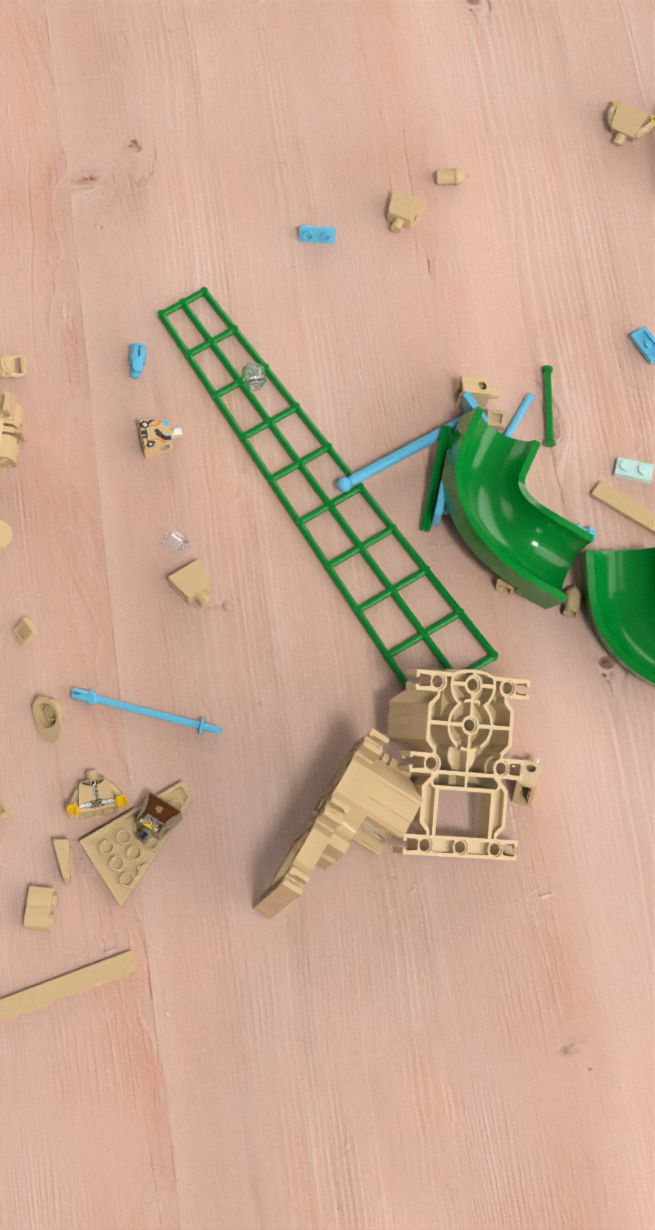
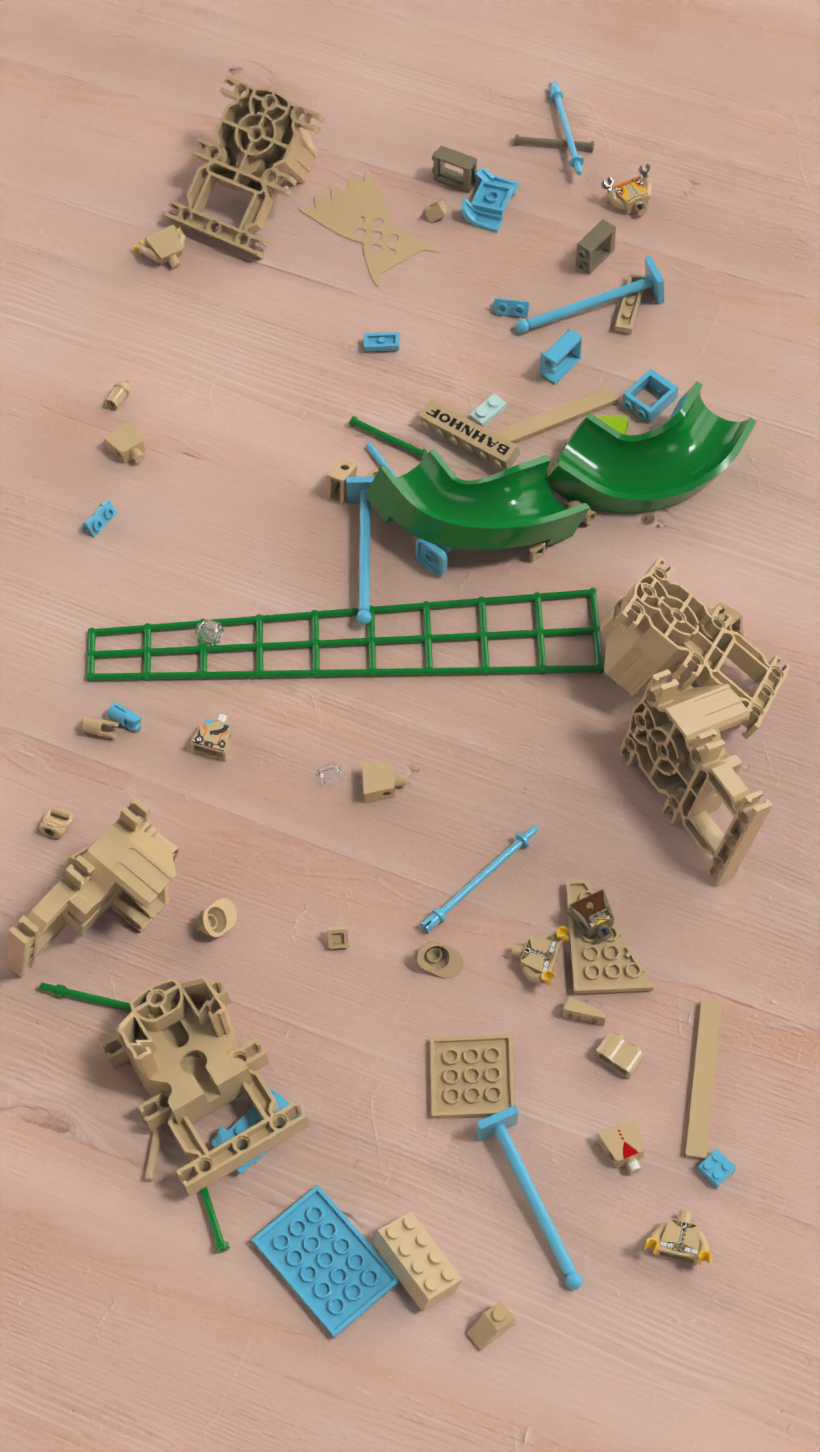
camera: 55 degrees left, 5 degrees down
green axle [420,425,452,532] -> none
none -> tan hinge [81,716,119,739]
none -> tan brick [419,399,520,469]

